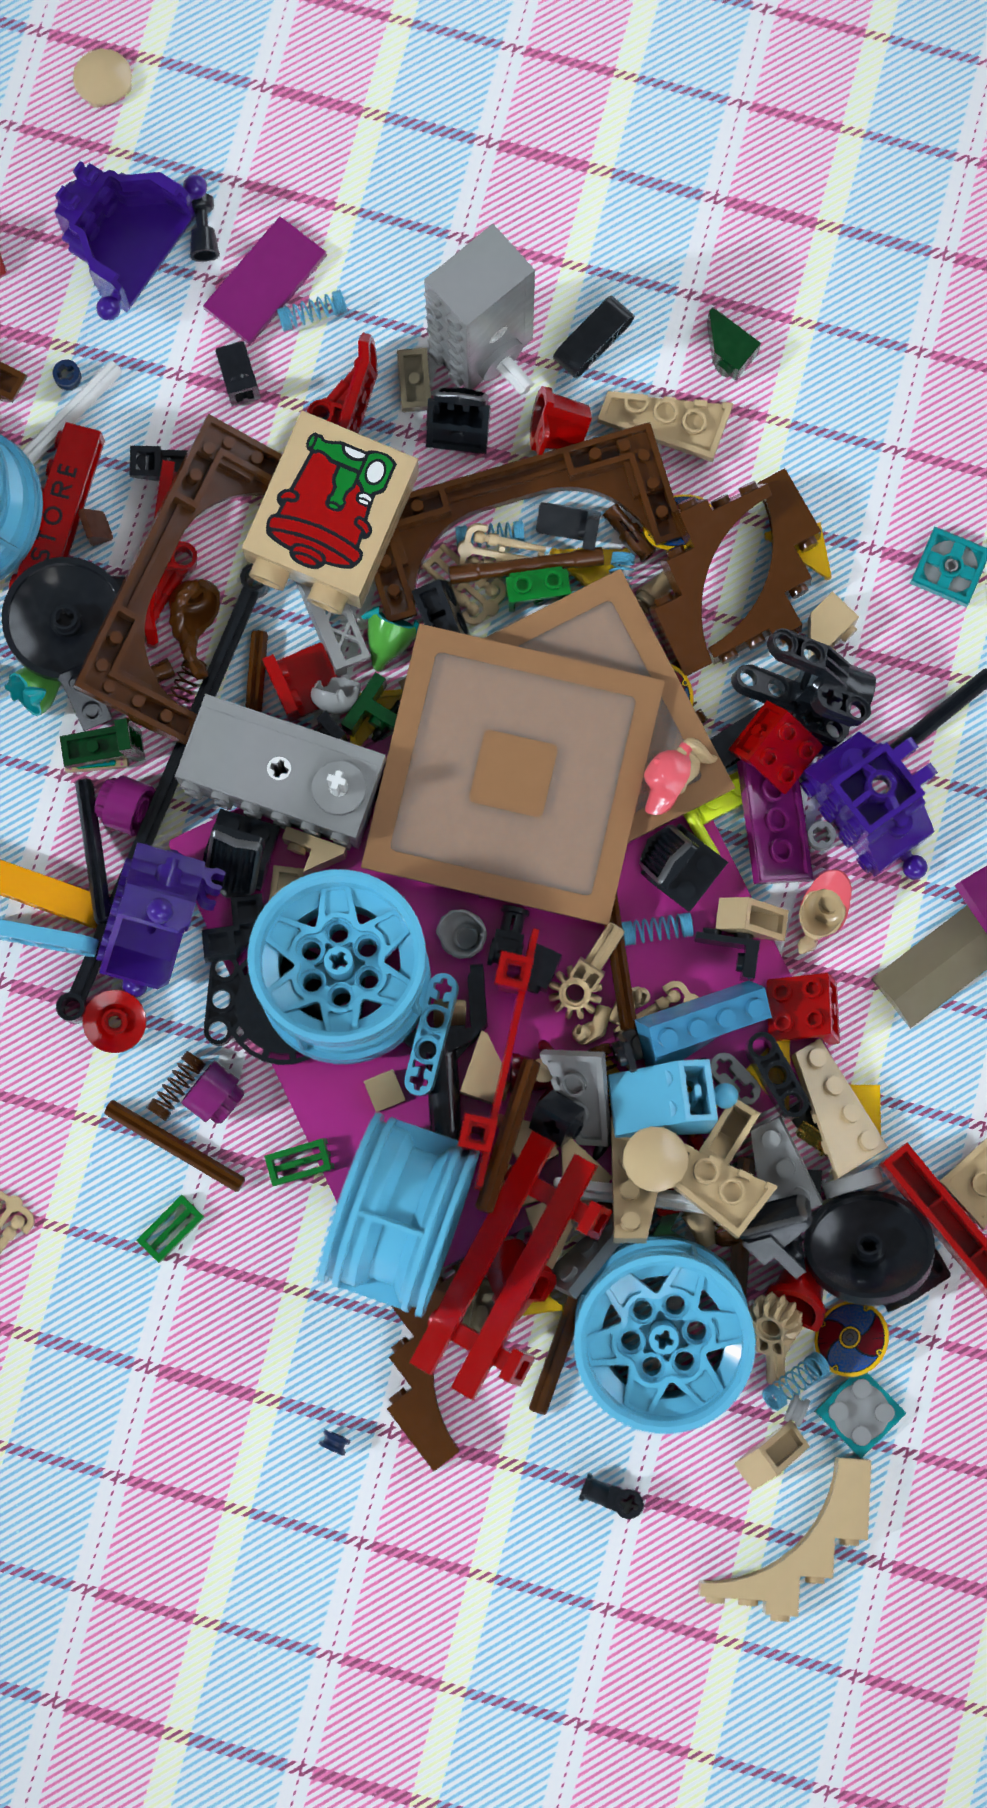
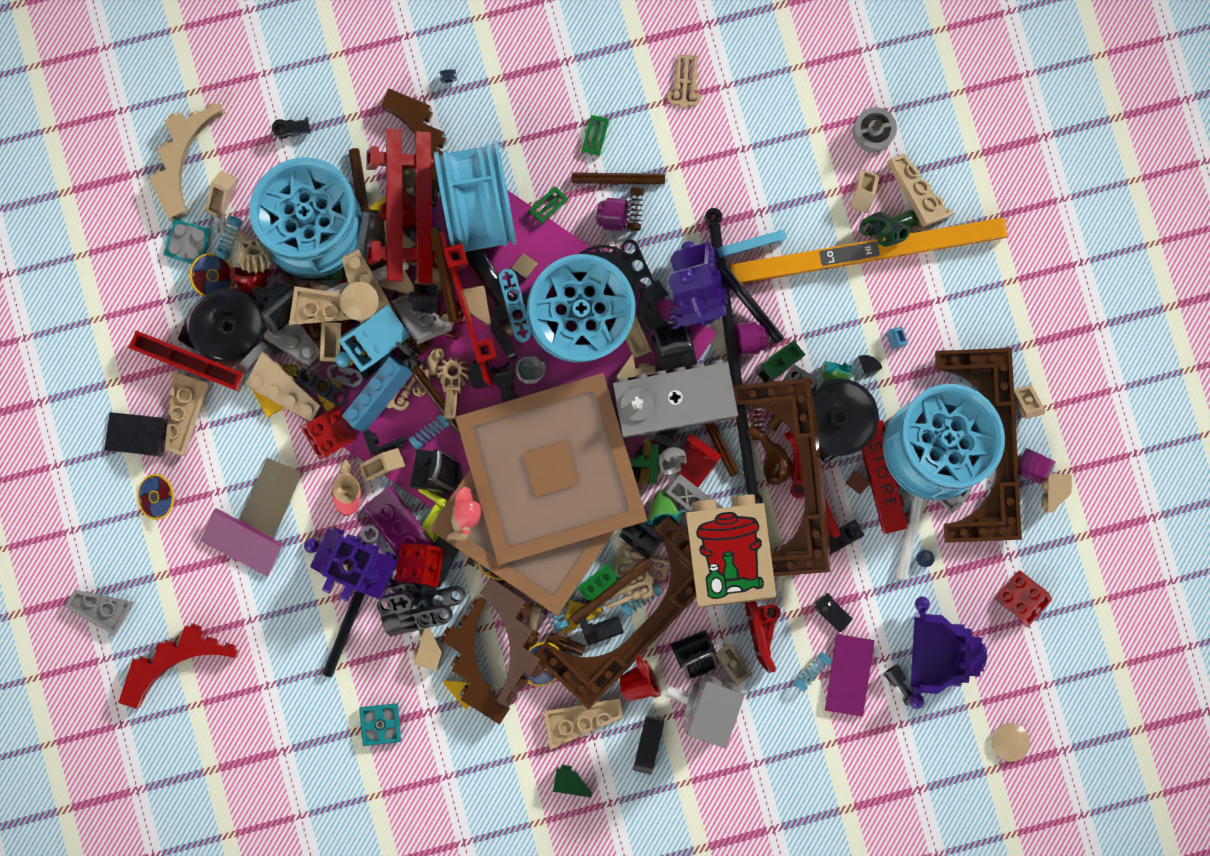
camera: 145 degrees right, 5 degrees up
red dish [82,990,146,1053] -> none

